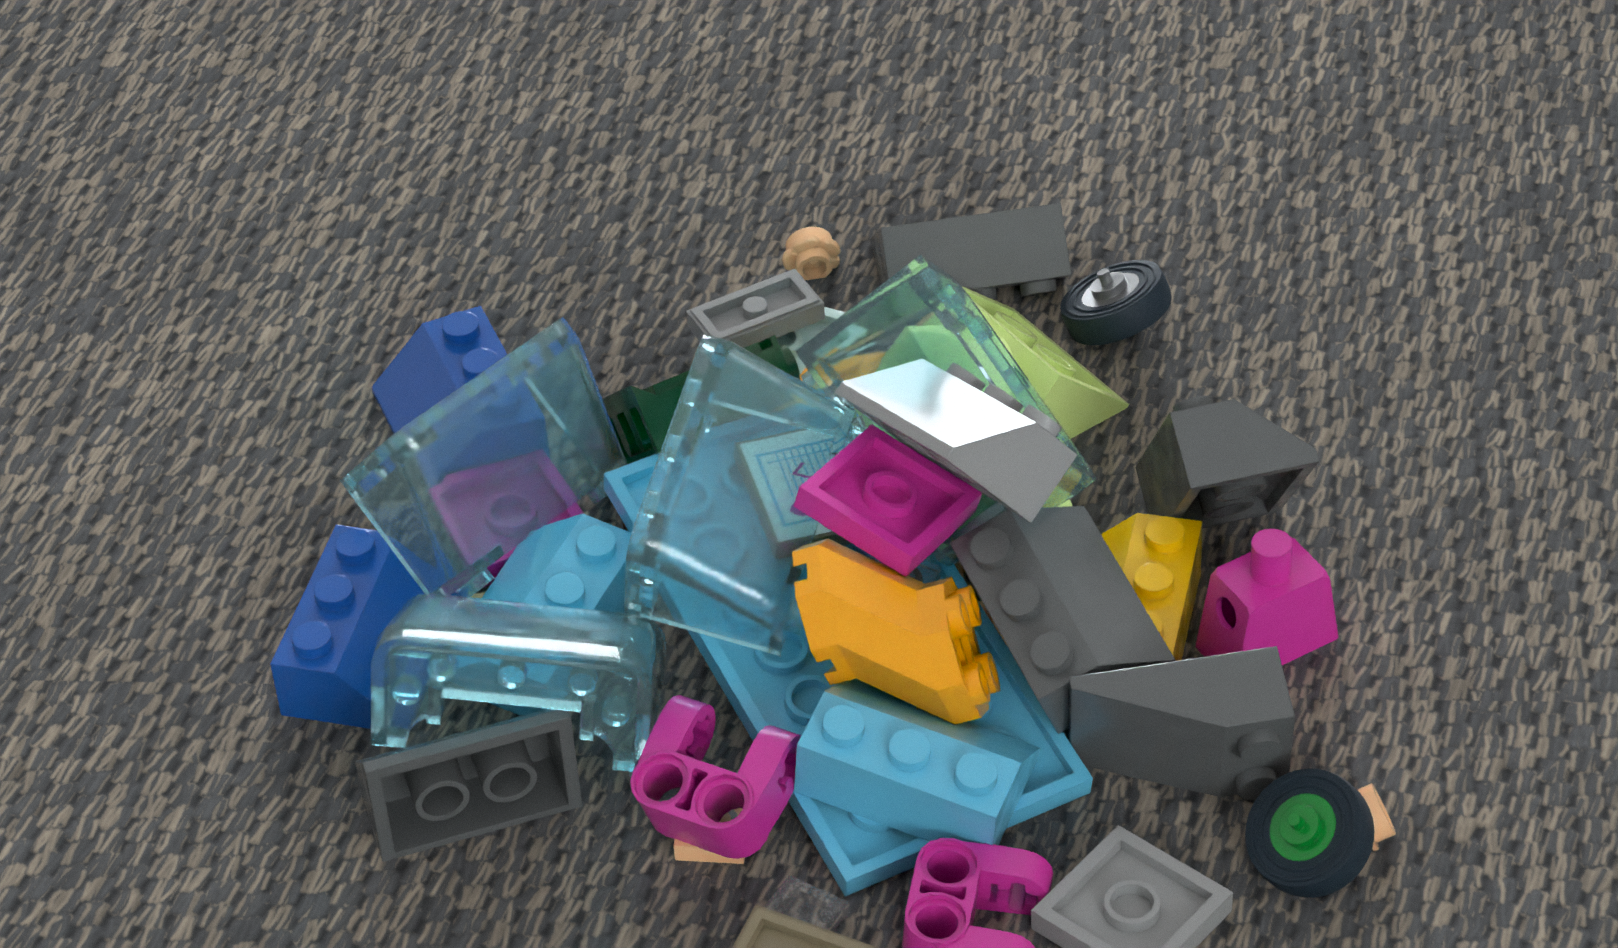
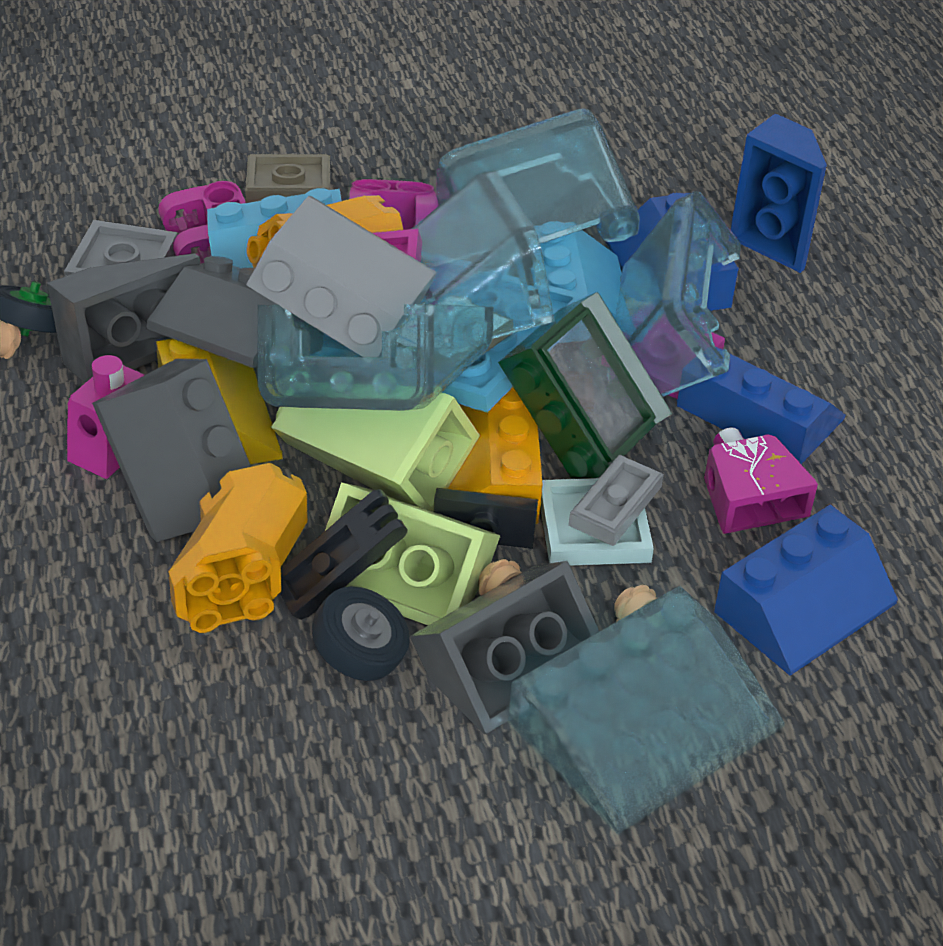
camera: 145 degrees right, 0 degrees up
none -> light orange brick [168,463,308,633]
none -> black hinge [280,489,408,620]
none -> clear light blue slope [508,585,785,835]
none -> dark pink torso [704,428,818,534]
none -> blue slope [714,504,898,676]
none -> blue slope [729,114,827,273]

